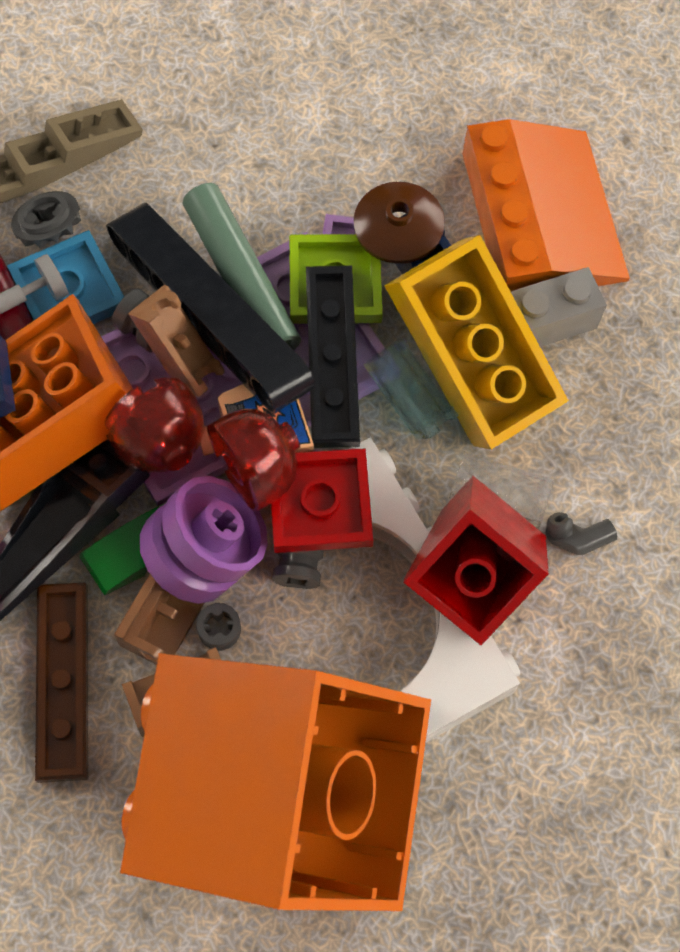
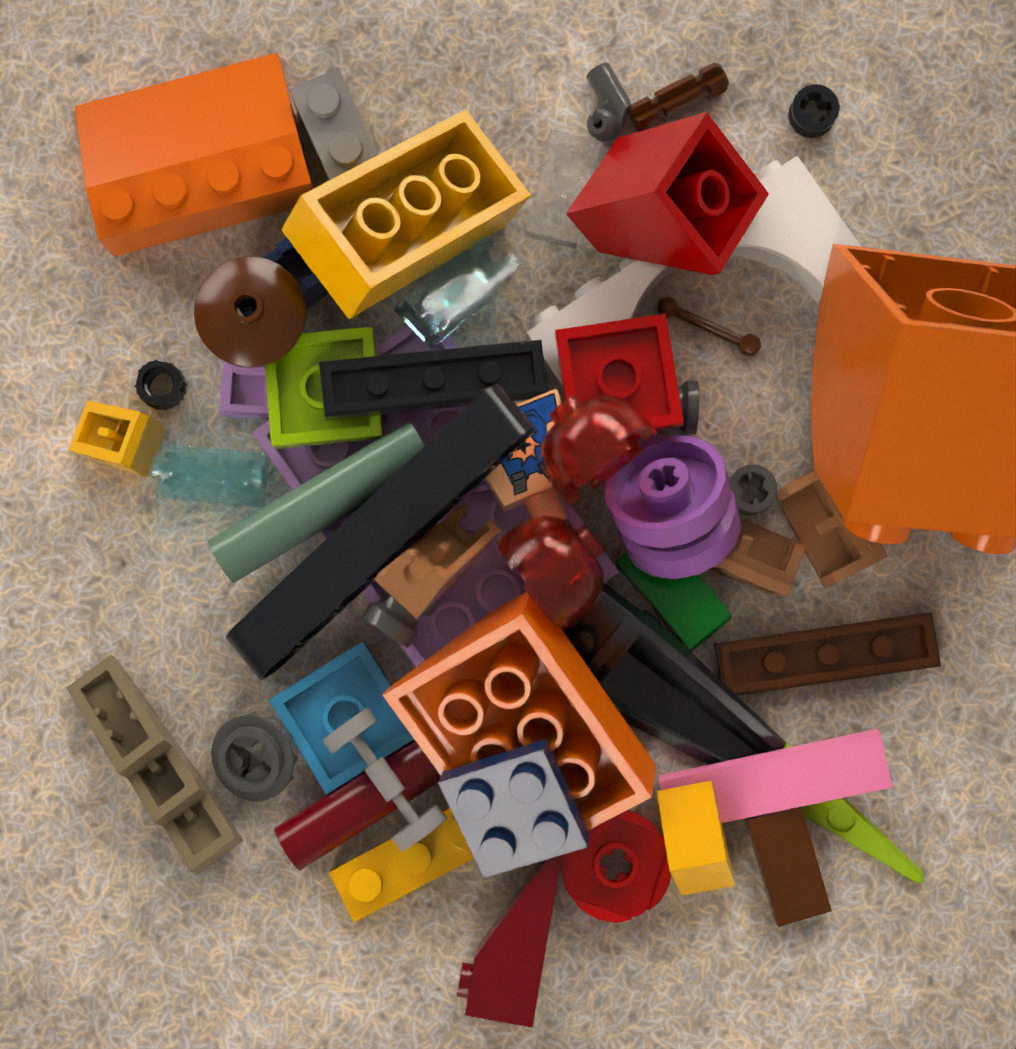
camera: 90 degrees left, 15 degrees up
none -> yellow slope [68,400,166,478]
none -> black axle [134,359,187,410]
none -> clear light blue hinge [151,443,270,507]
none -> reddish brown axle [629,63,729,132]
none -> reddish brown hinge [657,297,761,356]
none -> black bush [788,84,840,138]

